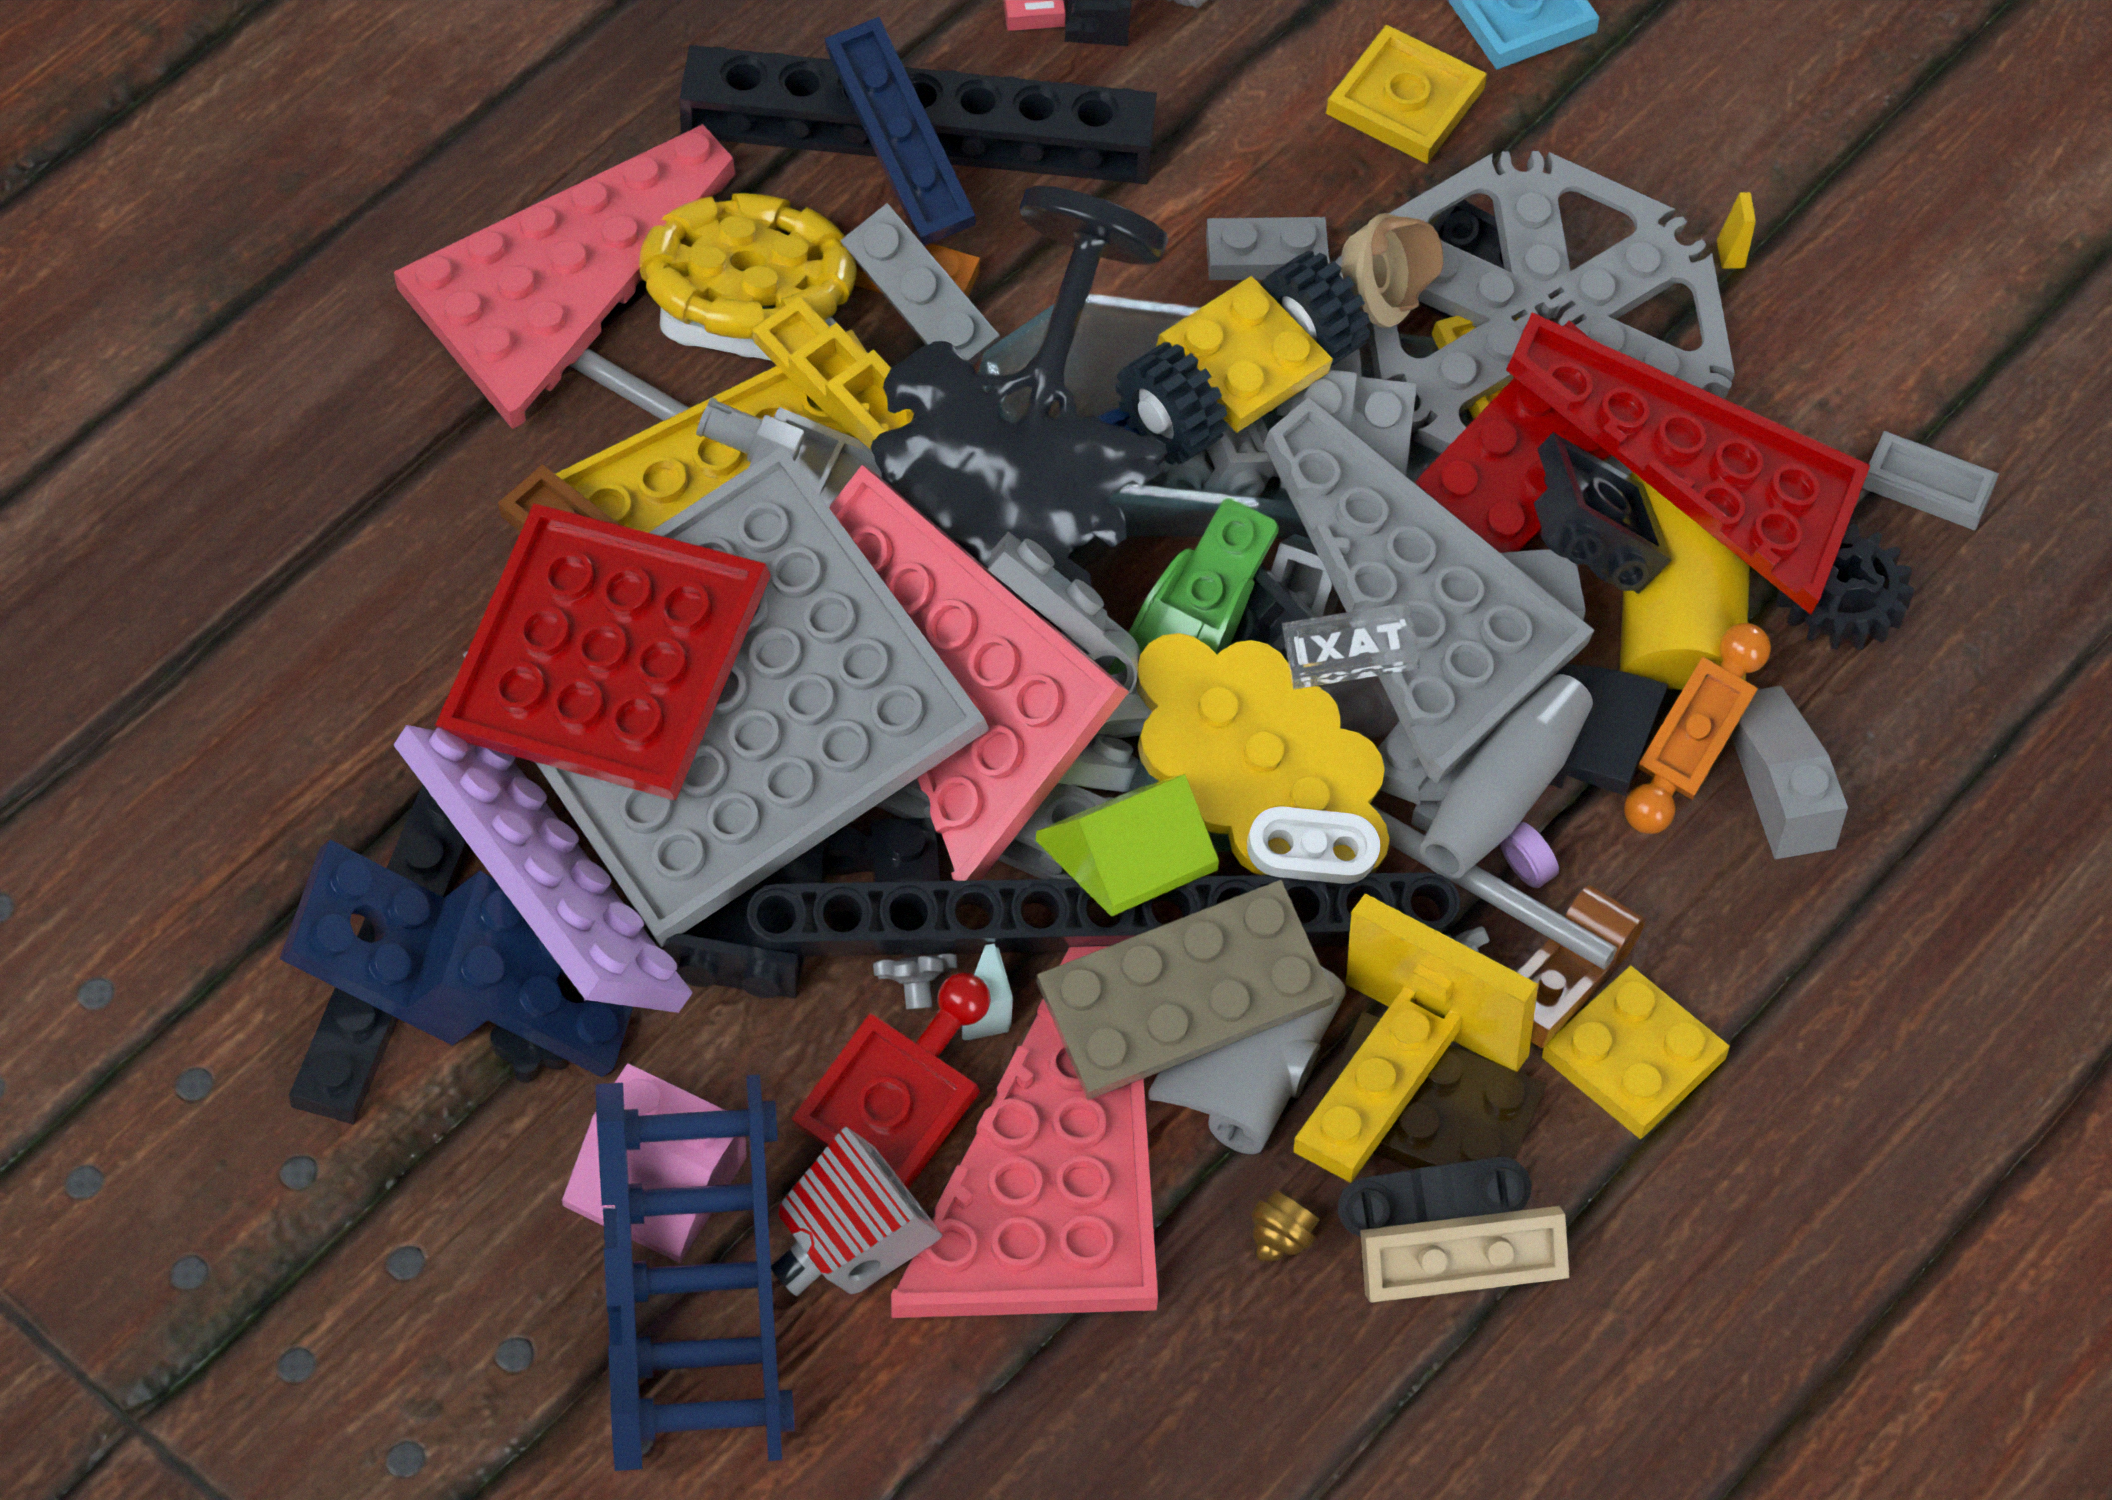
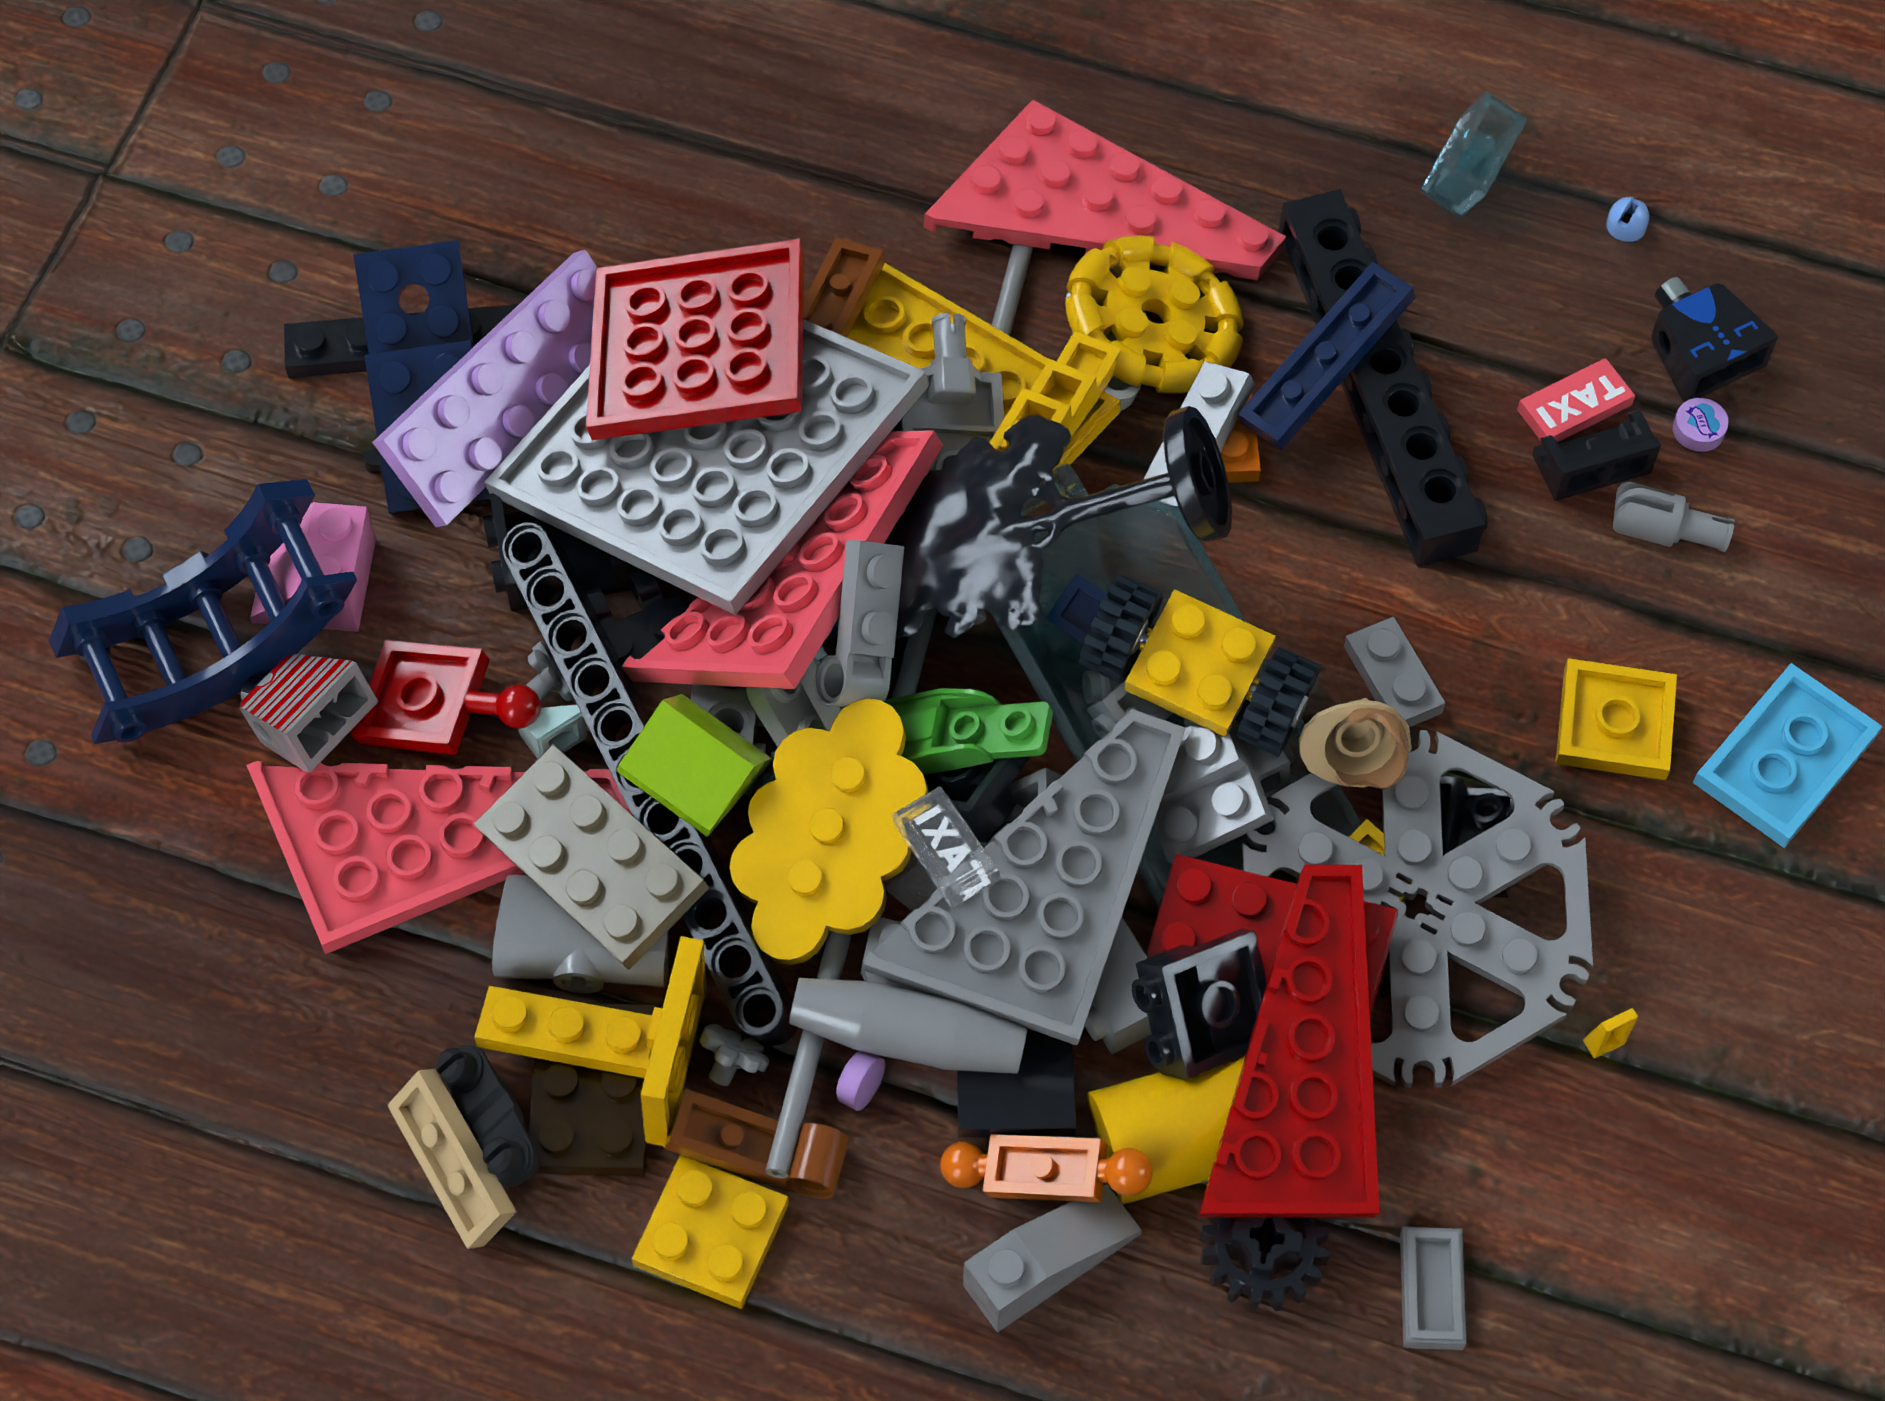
camera: 70 degrees right, 5 degrees up
white plate [1247,806,1380,884] -> none
pearl gold plate [1252,1190,1319,1261] -> none

